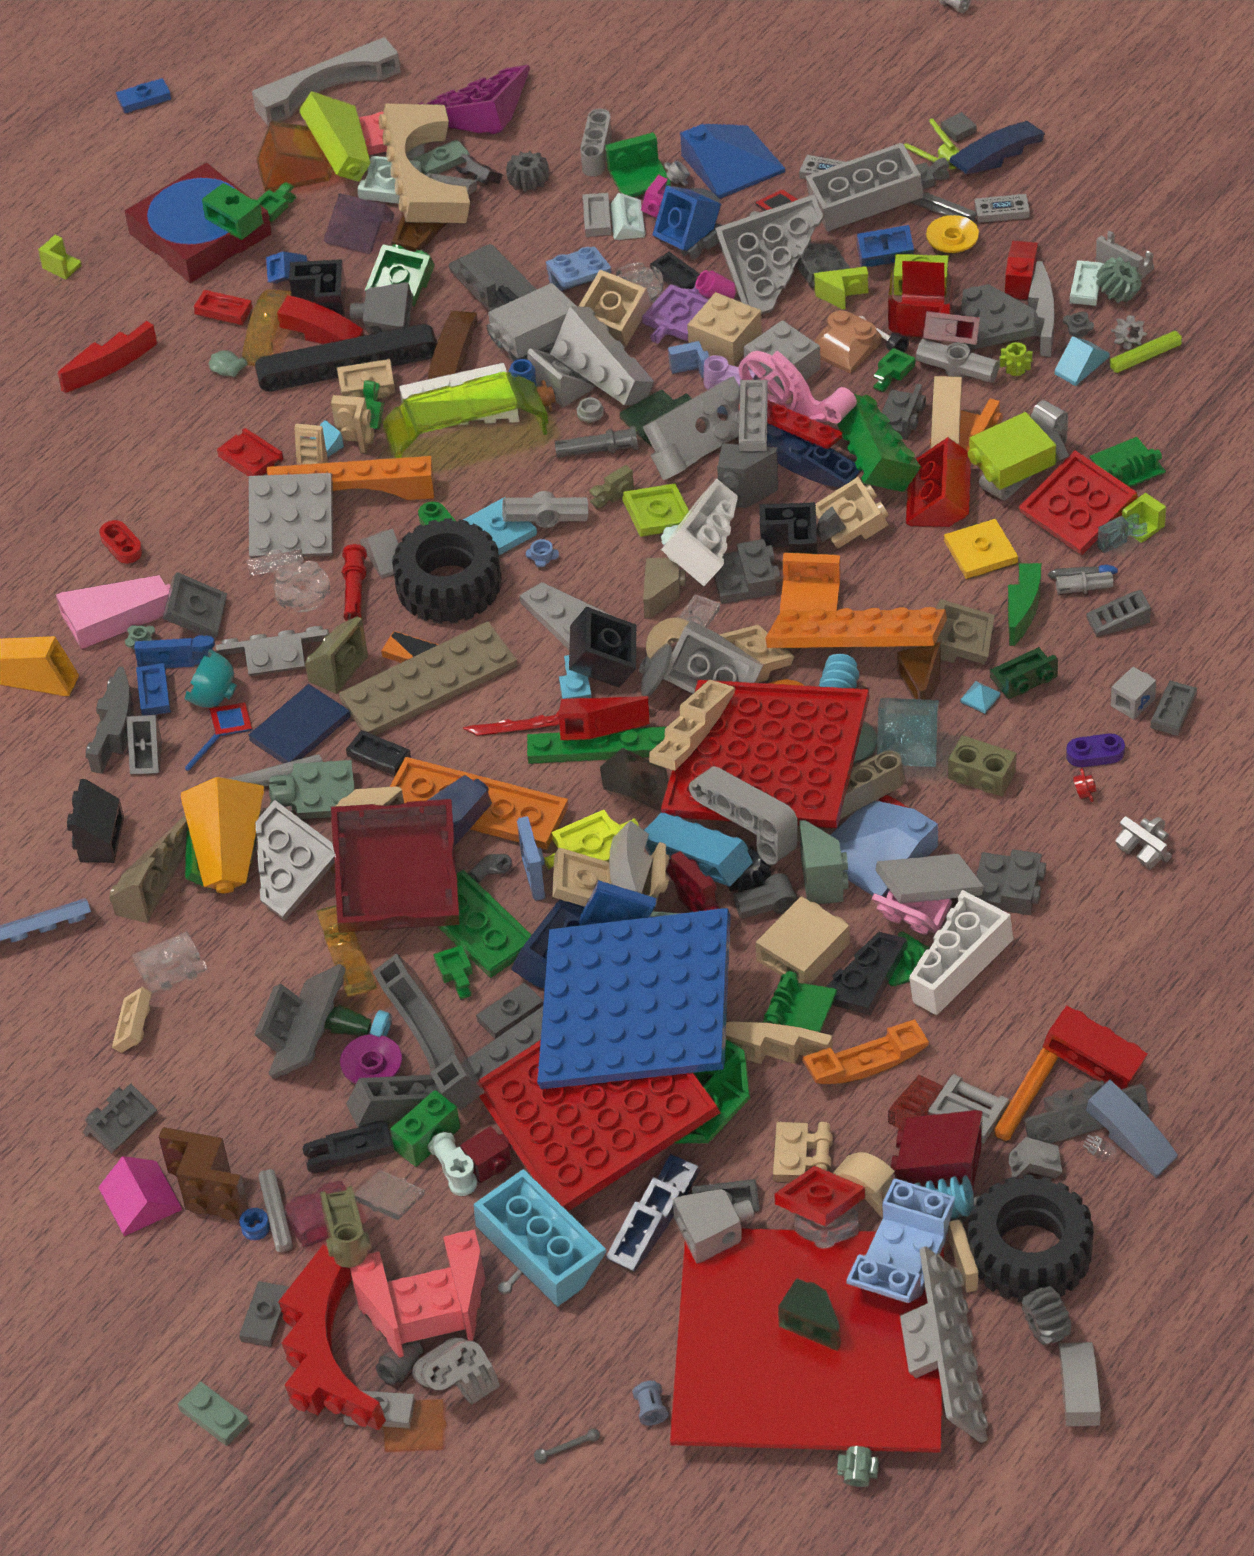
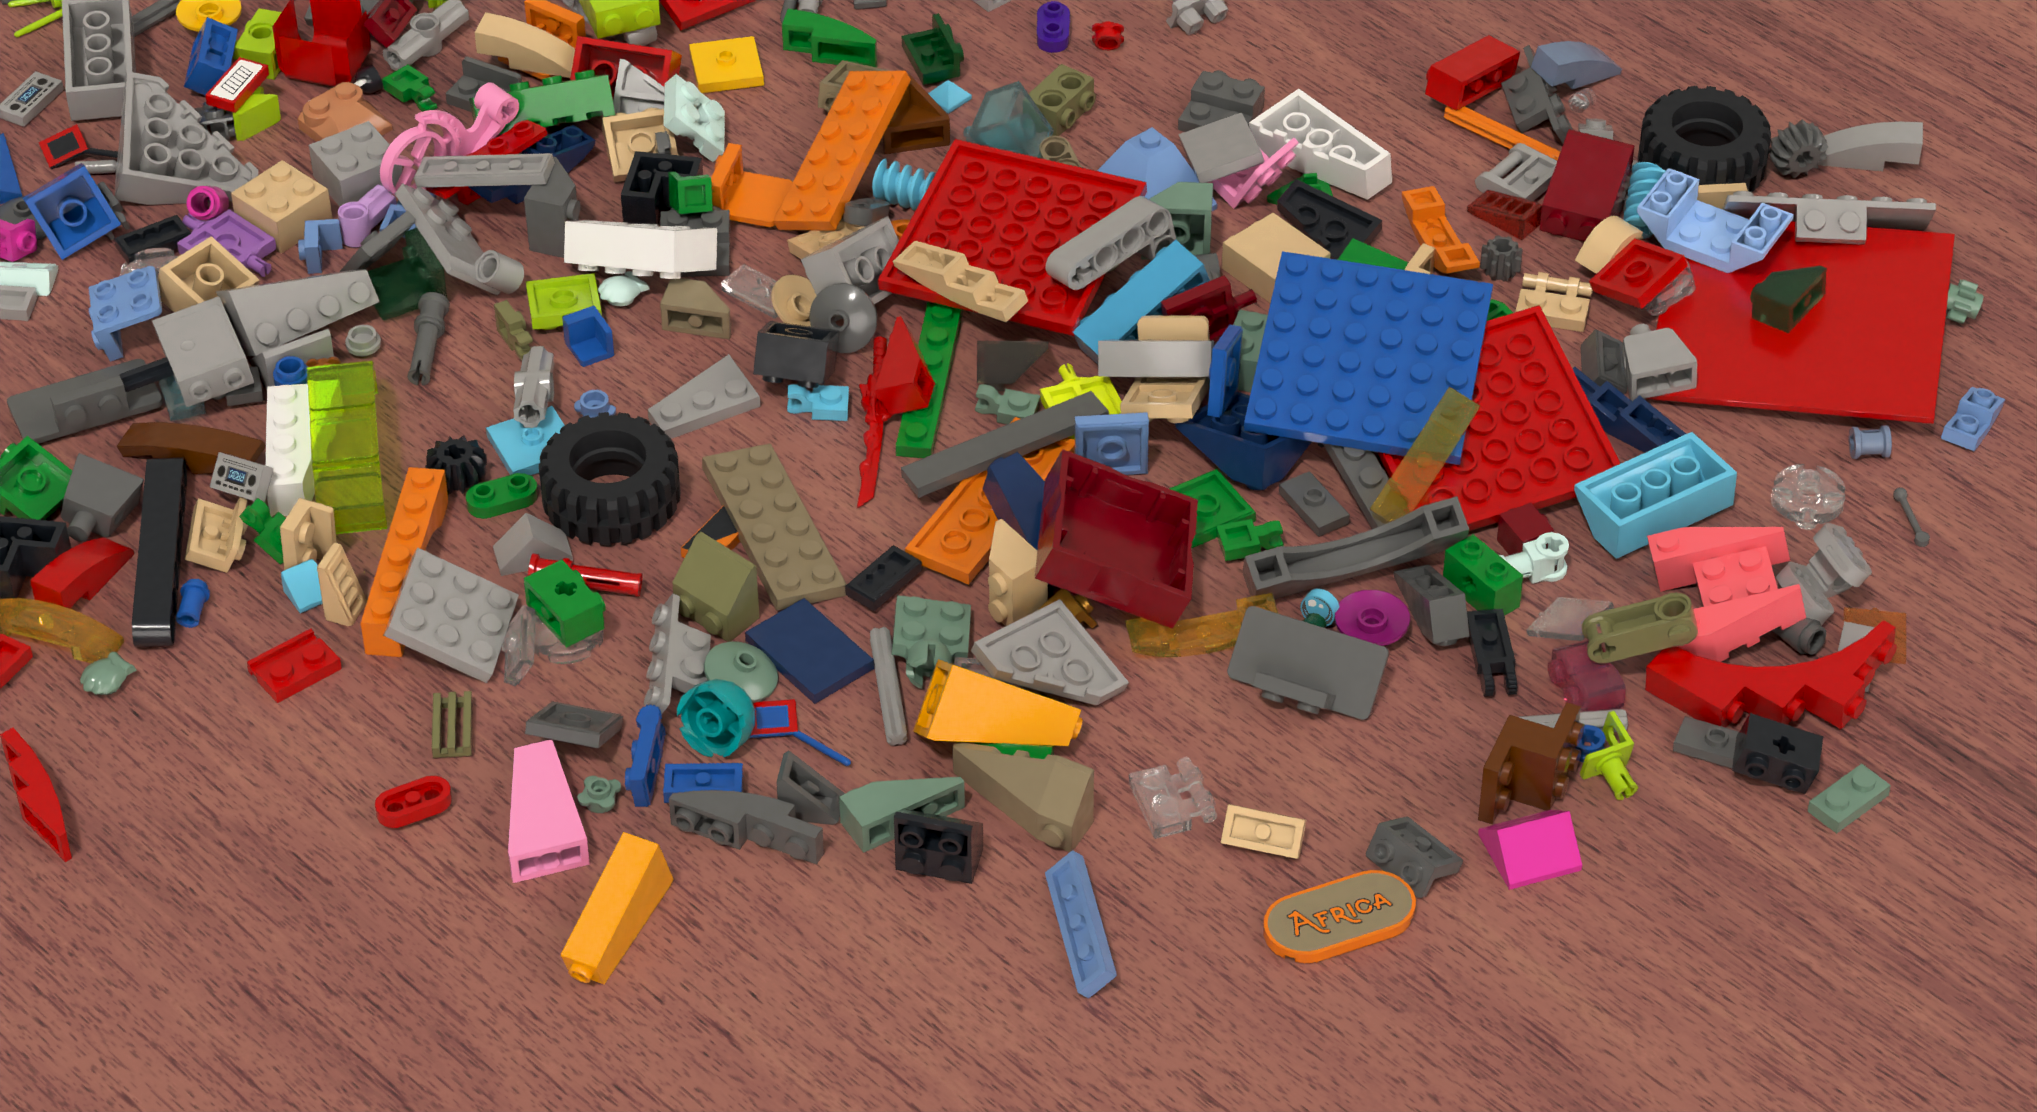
camera: 85 degrees left, 5 degrees down
none -> blue pin [176,579,210,628]
none -> tile [205,57,269,113]
none -> light grey tile [210,452,274,502]
none -> dark grey plate [340,211,416,272]
none -> black gear [425,435,487,495]
none -> olive tile [432,691,473,758]
none -> green brick [524,559,606,648]
none -> blue panel [562,305,614,367]
none -> light grey wing [613,59,665,114]
none -> light aqua brick [664,74,725,162]
none -> green panel [668,171,713,214]
none -> sand green dish [704,641,778,703]
none -> sand green slope [839,777,965,853]
none -> dark grey beam [843,198,890,226]
none -> dark grey tile [901,391,1109,498]
none -> sand green plate [975,384,1040,424]
none -> dark tan tile [1263,870,1416,963]
none -> clear yellow slope [1370,386,1480,522]
none -> dark grey gear [1480,235,1523,282]
none -> lime bracket [1580,711,1638,800]
none -> black brick [1732,713,1823,794]
none -> clear plate [1770,464,1845,530]
none -> medium blue slope [1941,387,2005,451]

